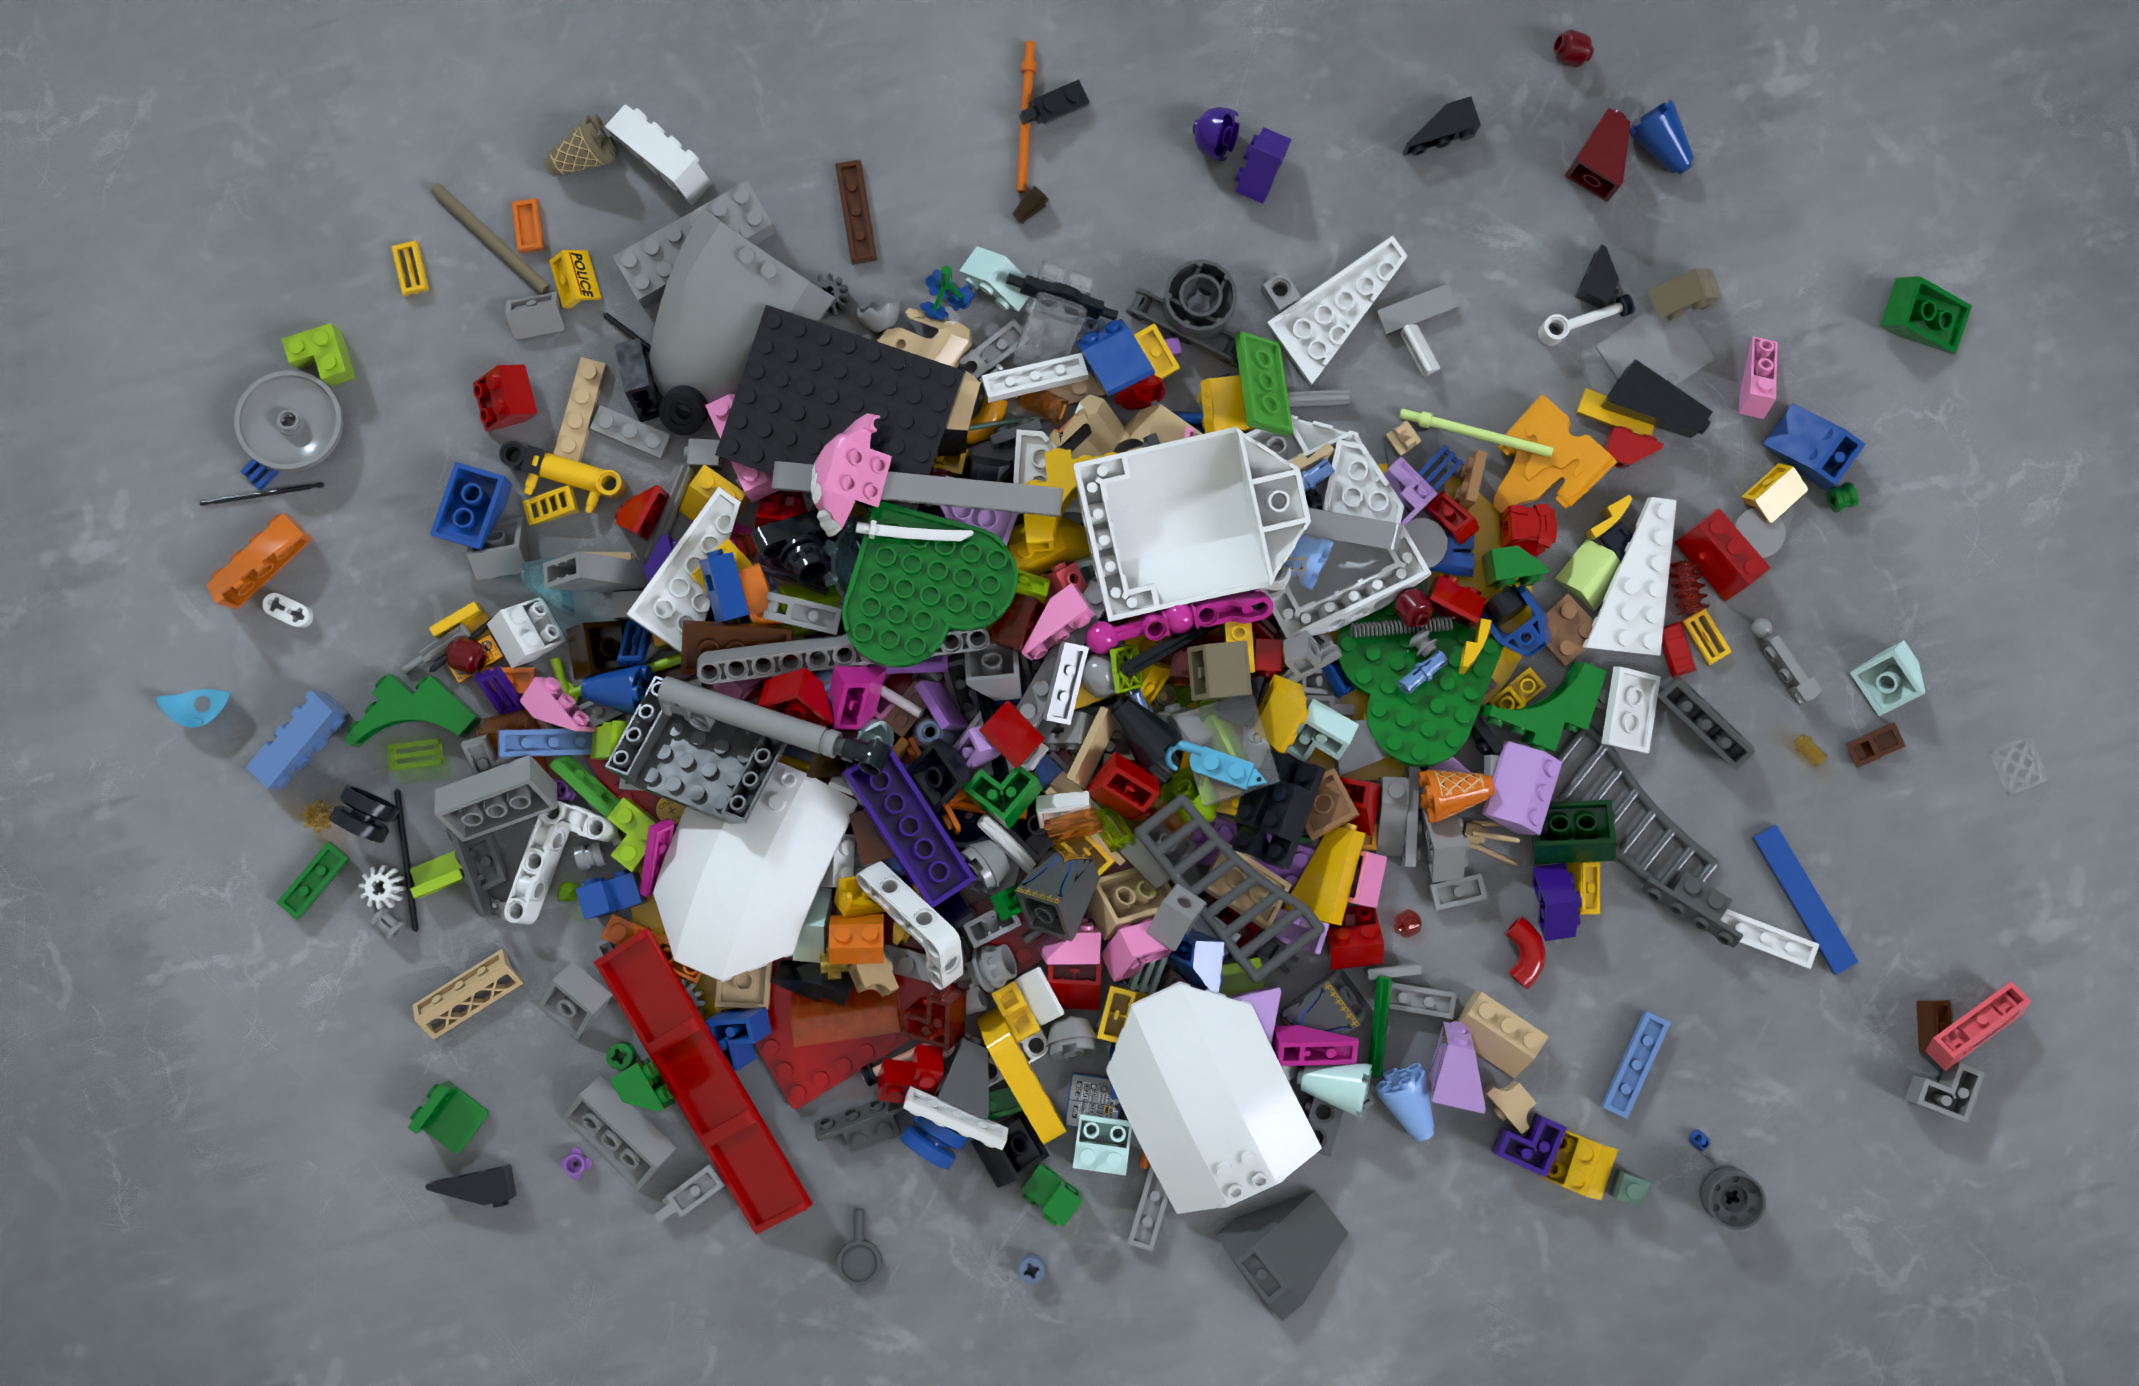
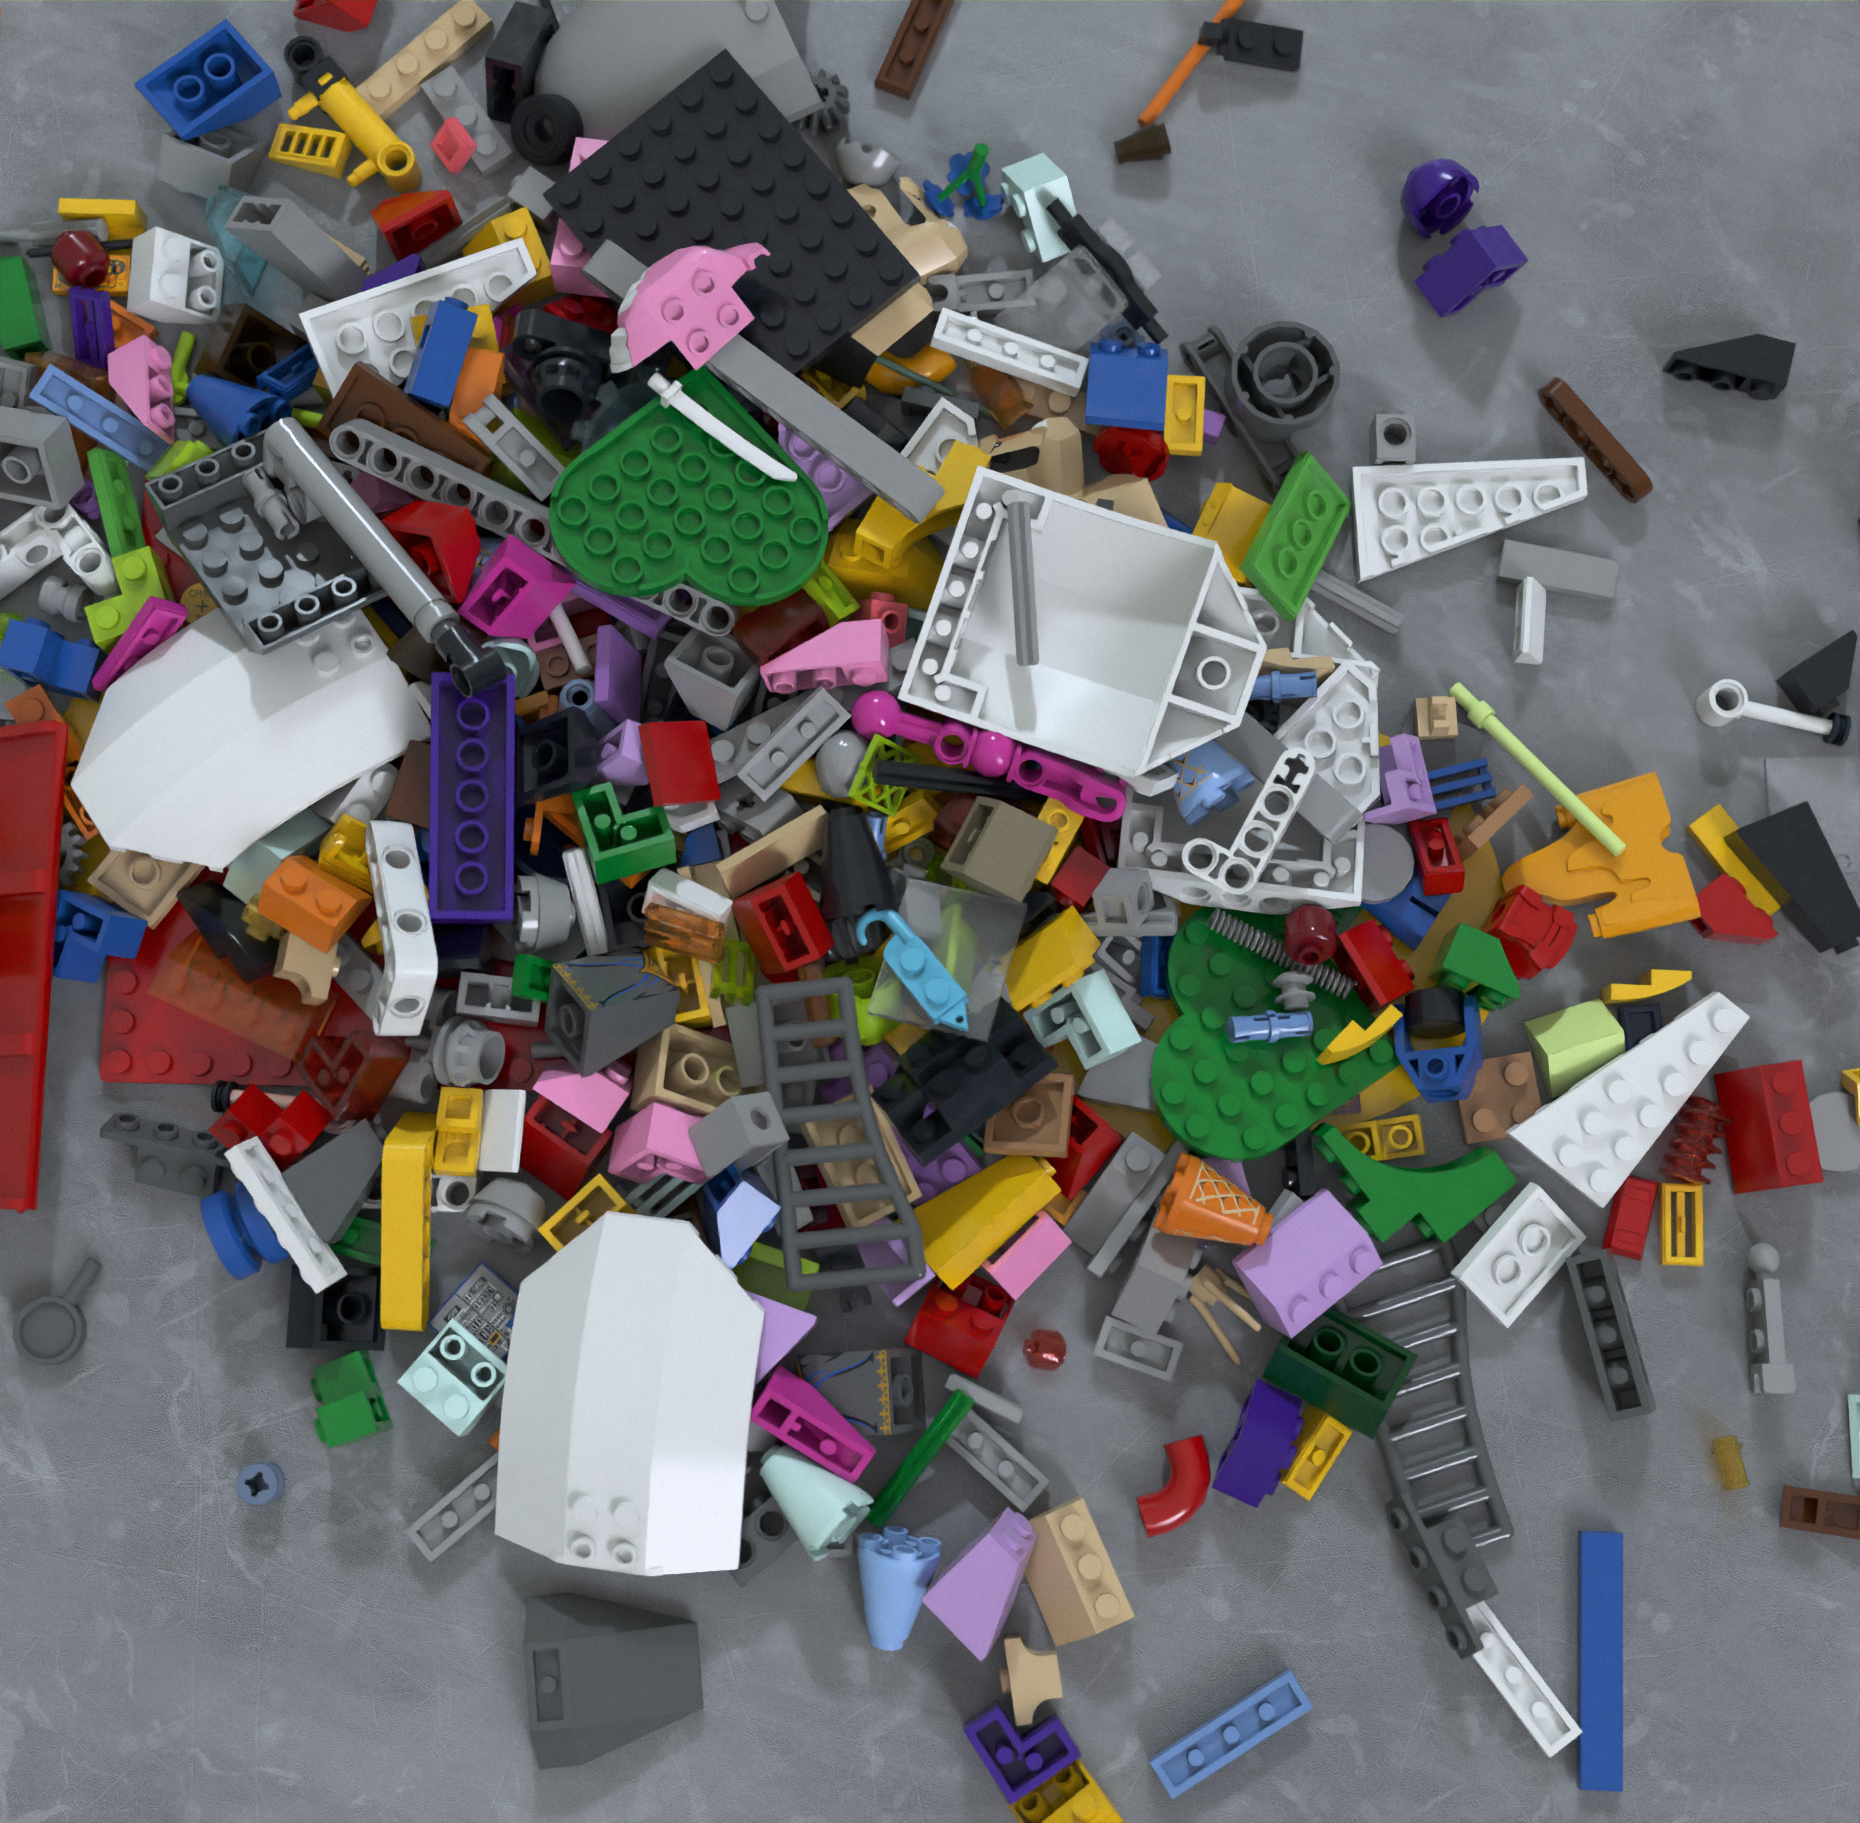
camera: 30 degrees right, 5 degrees down
none -> light grey pin [242,467,300,540]
none -> coral tile [430,117,477,174]
none -> light grey axle [1007,502,1039,666]
none -> white beam [1182,747,1316,896]
none -> reddish brown beam [1538,377,1653,504]

